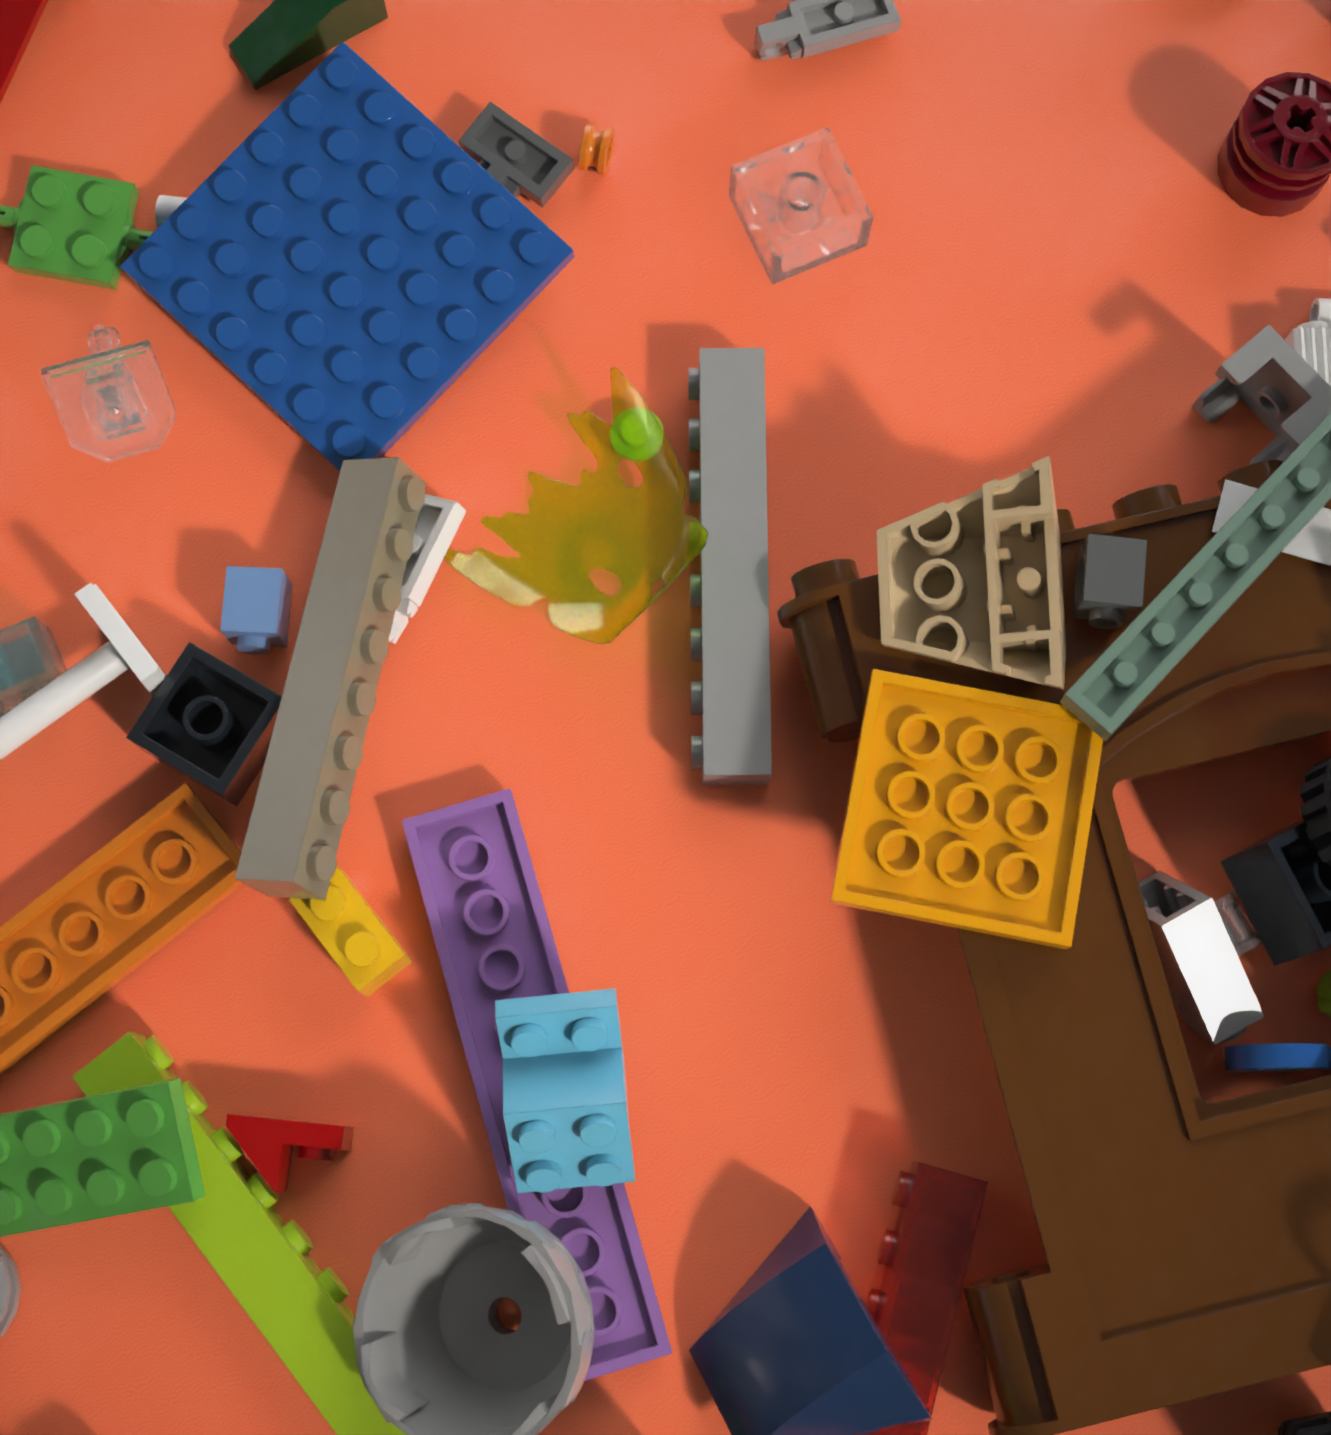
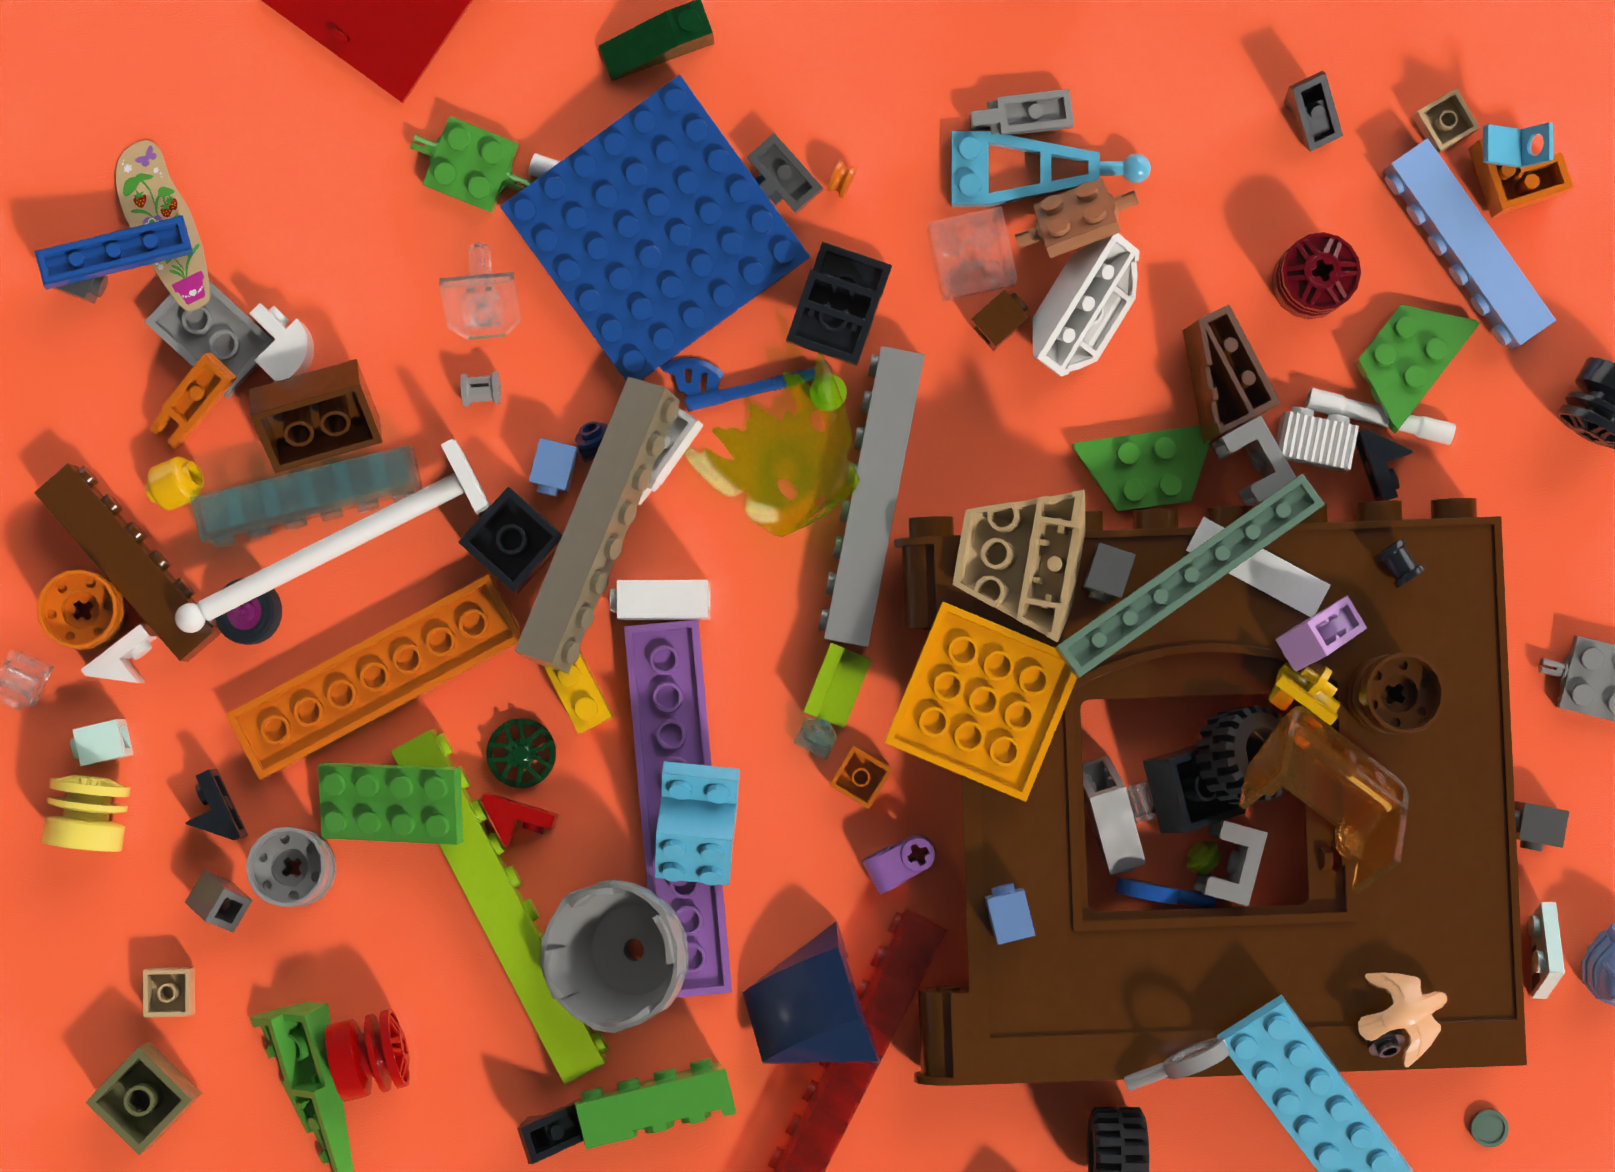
camera: 10 degrees right, 10 degrees up
none -> light grey bush [460,371,502,407]
none -> dark green wheel [486,718,556,788]
none -> dark blue plate [575,421,608,462]
none -> white brick [610,580,711,620]
none -> blue piece [661,358,817,412]
none -> black bracket [786,241,892,366]
none -> clear light blue plate [793,718,837,760]
none -> lime panel [803,643,871,727]
none -> orange piece [829,745,893,809]
none -> medium lavender piece [861,834,935,894]
none -> medium azure plate [951,131,1151,207]
none -> reddish brown brick [969,290,1029,351]
none -> medium blue brick [985,883,1036,945]
none -> nougat plate [1015,178,1139,258]
none -> white wedge [1032,233,1140,377]
none -> bright green wing [1072,425,1211,512]
none -> reddish brown wedge [1183,304,1281,444]

